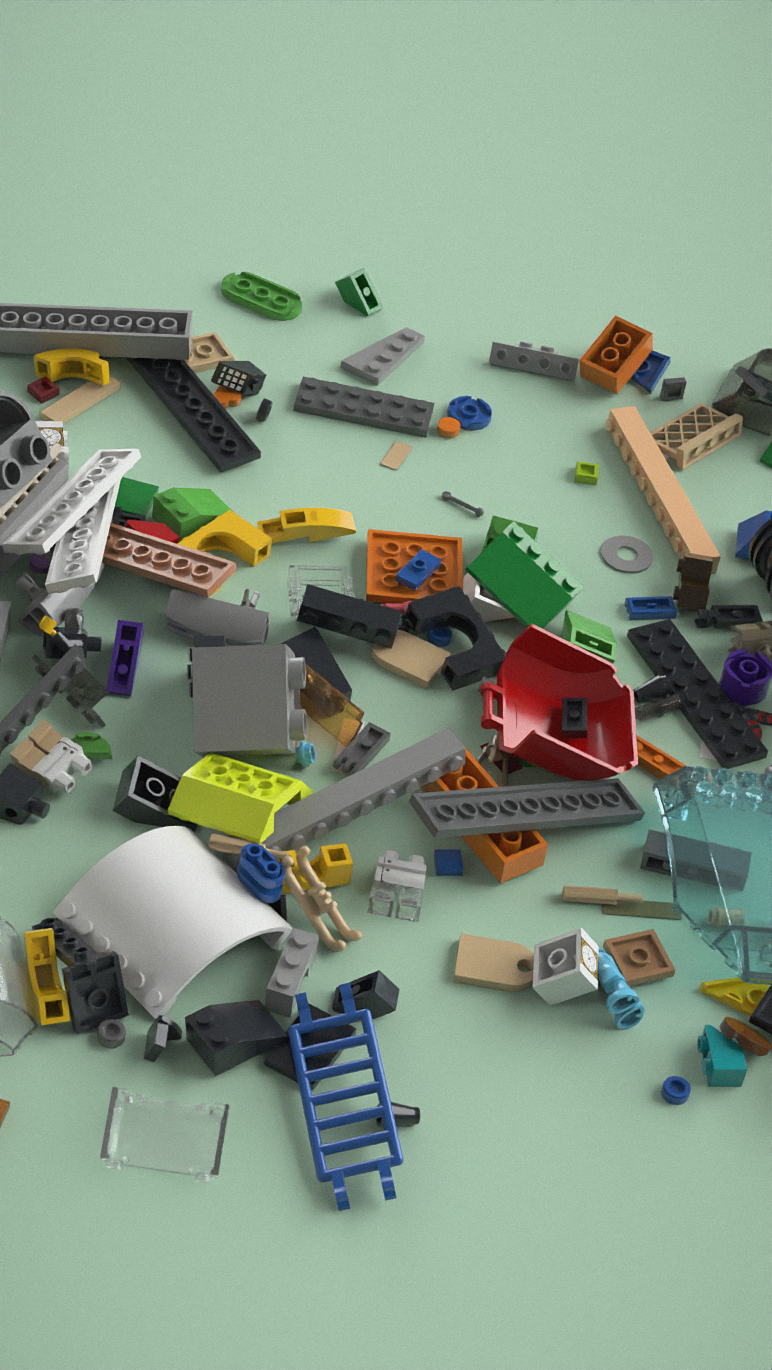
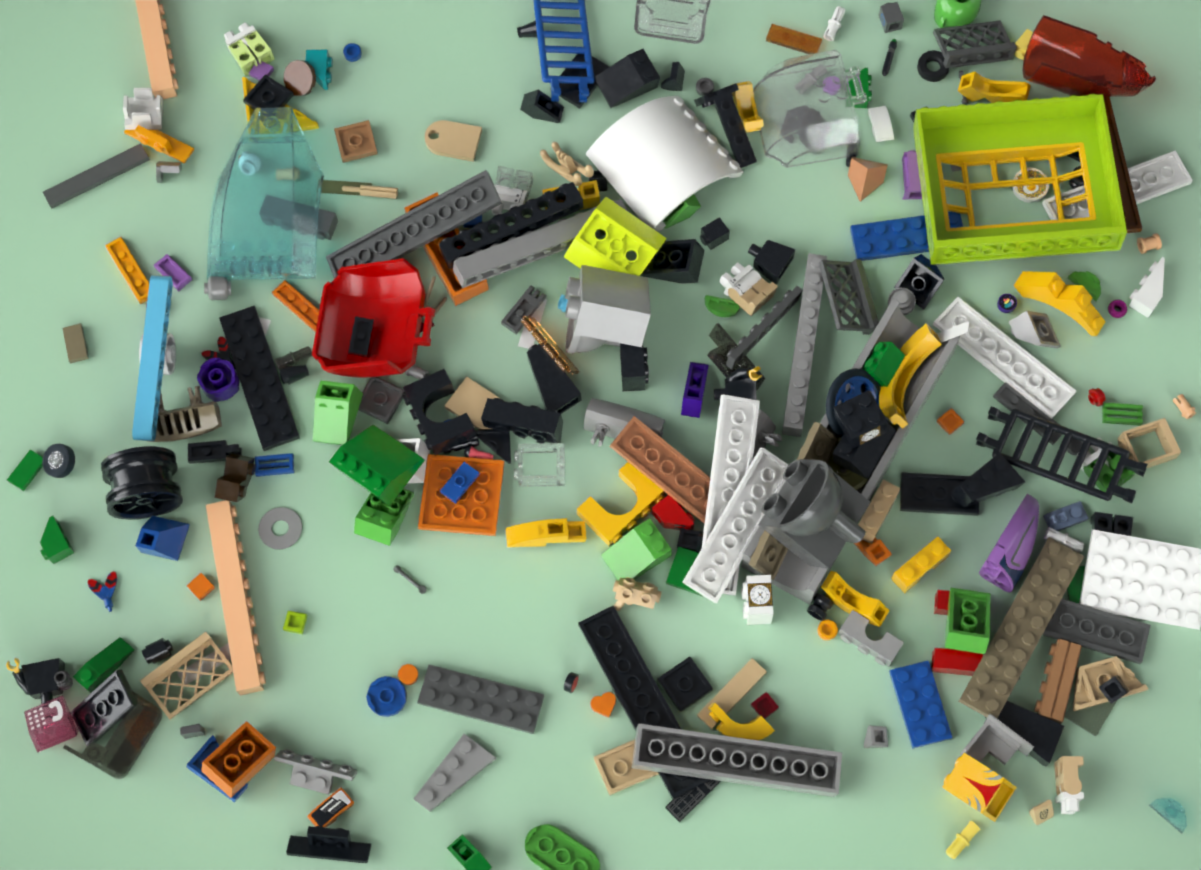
camera: 165 degrees left, 25 degrees up
tan axle [209,833,289,860] -> none
black slope [211,361,266,395] -> none
blue brick [237,844,285,903] -> none
light grey arch [264,928,319,1017] -> none
tan sticker [381,441,412,470] -> none
white brick [533,928,598,1006] -> none
medium azure piece [598,948,645,1030] -> none
none -> black brick [142,638,174,664]
none -> orange tile [187,573,215,601]
none -> black bracket [286,826,372,863]
none -> slope [307,787,354,828]
none -> black brick [438,182,584,269]
none -> tan brick [613,577,662,611]
none -> black tile [657,657,713,712]
none -> black brick [700,217,730,250]

